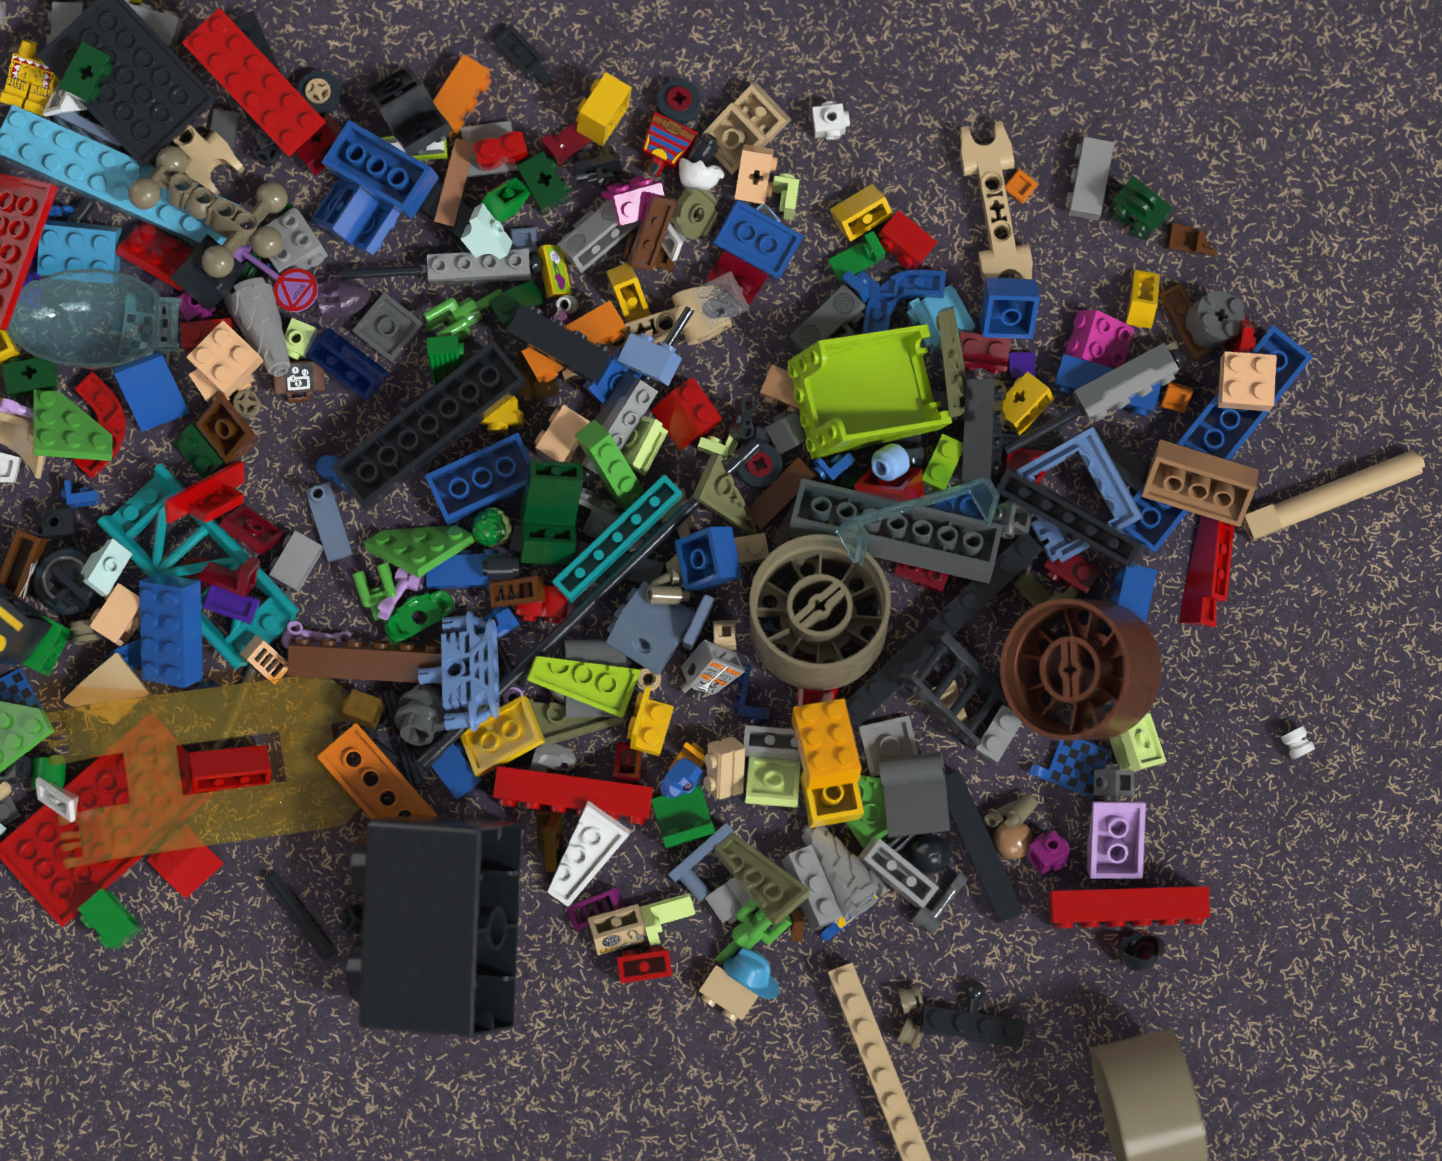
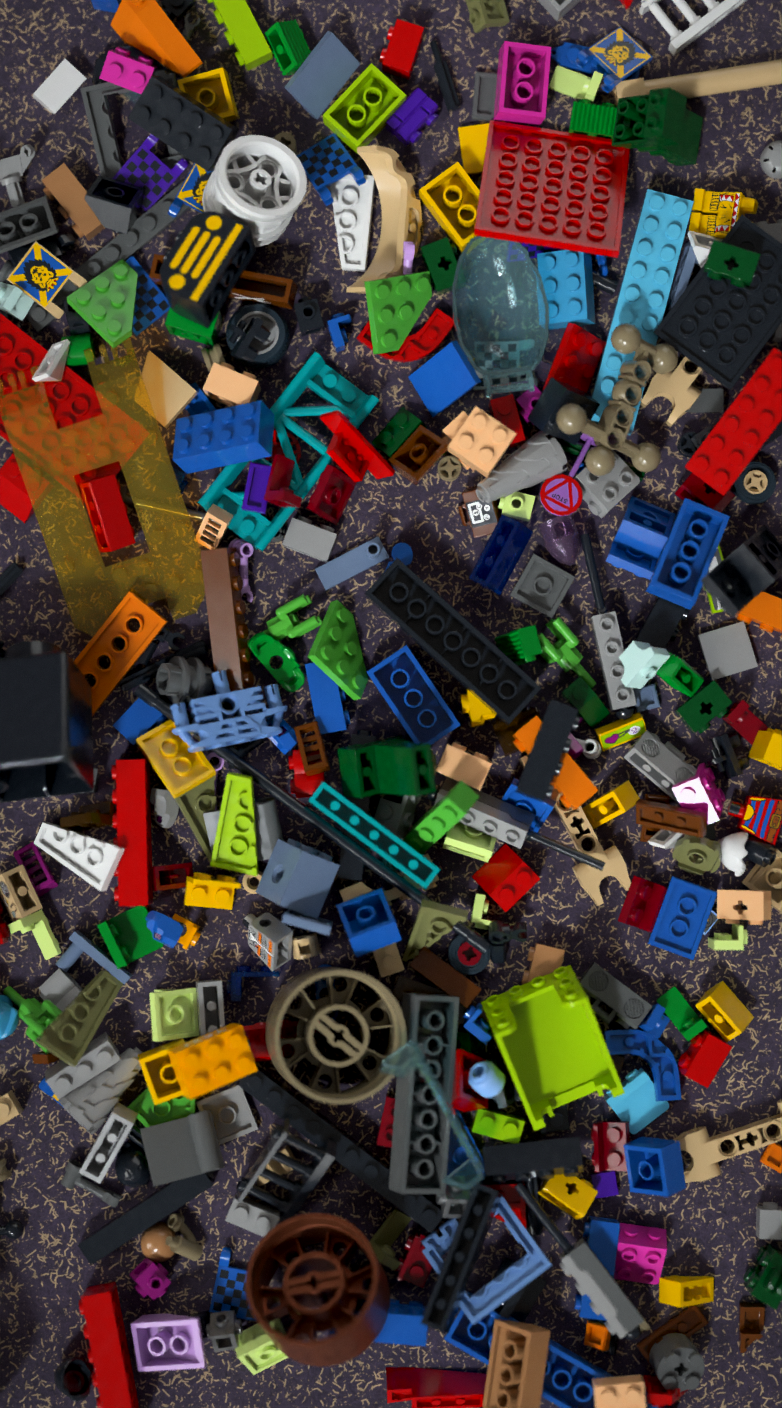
camera: 85 degrees right, 5 degrees up
light aqua brick [80,539,132,596] -> none
pearl gold brick [342,689,385,730] -> none
lavender brick [377,568,426,620] -> none
nougat sticker [434,138,475,226] -> none
green piece [472,507,512,548] -> none
red brick [473,131,528,171] -> none
black brick [482,554,520,581] -> none
medium blue brick [617,333,682,386] -> none
dark tan plant [646,568,690,605] -> none
clear piece [691,271,750,329] -> none
tan brick [703,737,745,799] -> none
dark grey brick [765,411,806,454] -> none
olive wing [936,306,967,417] -> none

